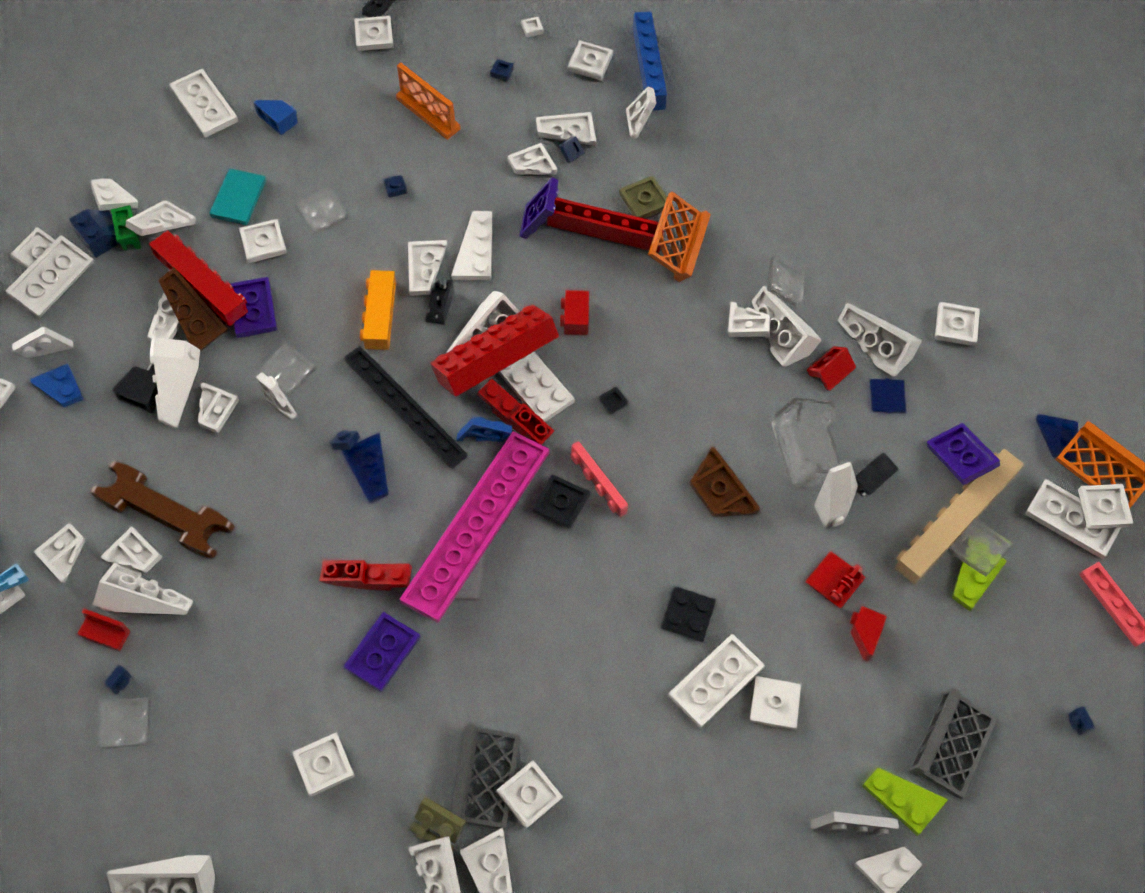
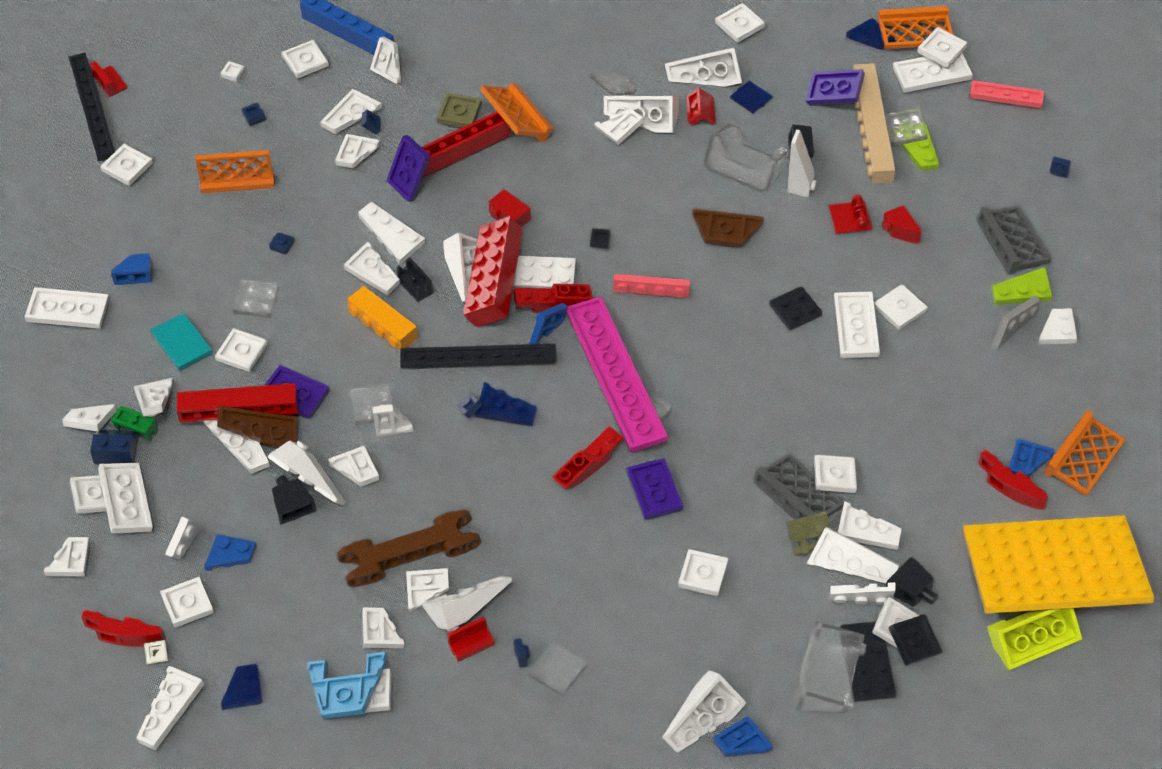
camera: 45 degrees left, 10 degrees down
black plate [532,474,590,530] -> none

